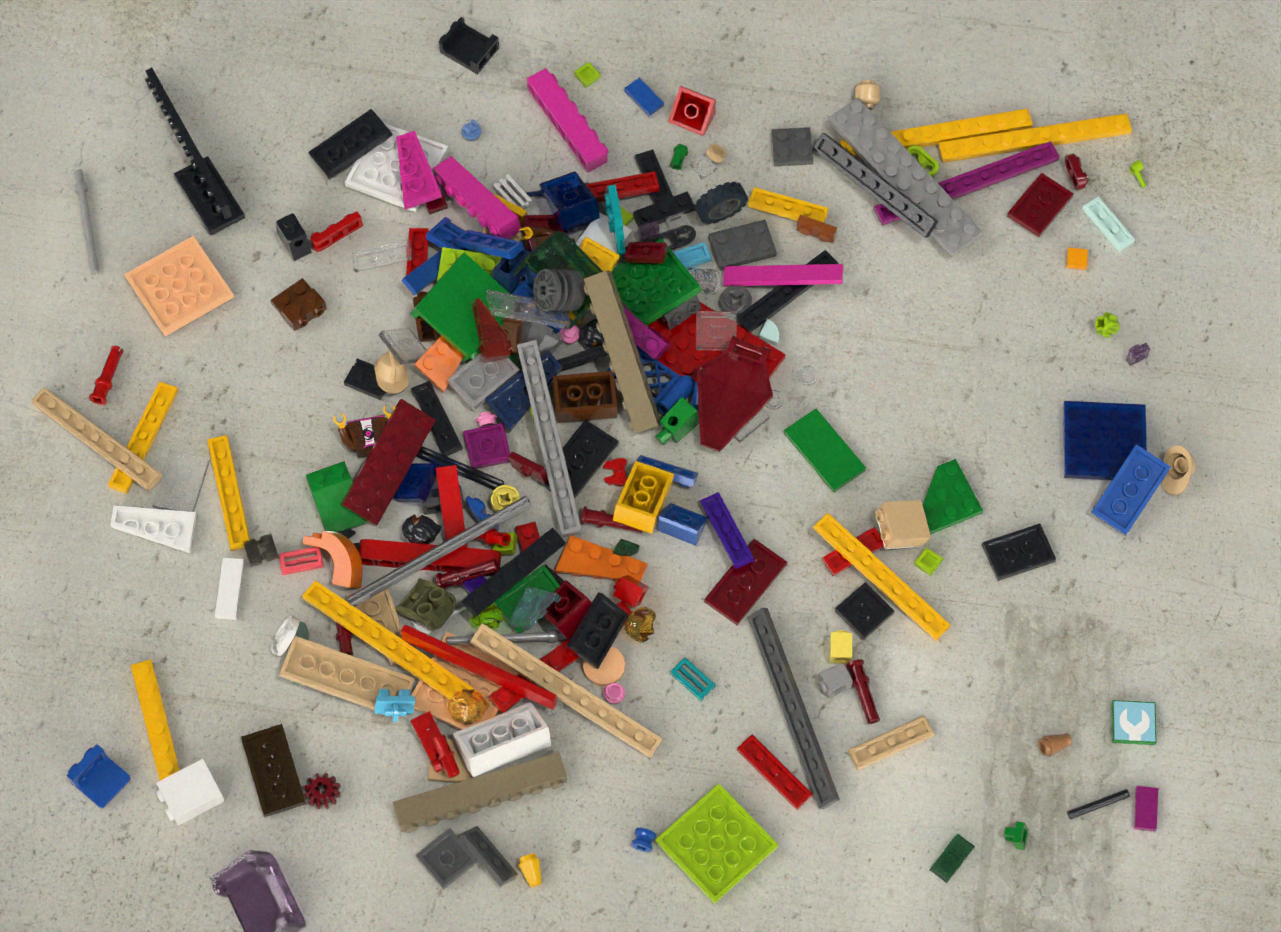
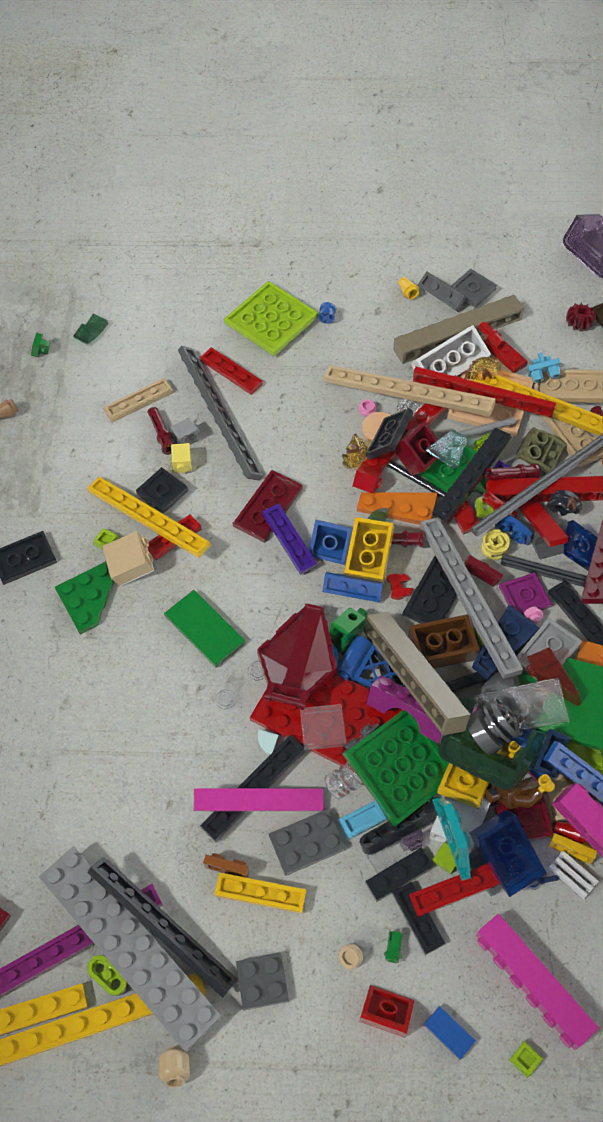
camera: 175 degrees right, 5 degrees down
dark red plate [624,242,668,263] -> none
teal tile [670,657,716,701] -> none
black wheel [694,181,748,224] -> none
flat silver gear [720,286,752,315] -> none

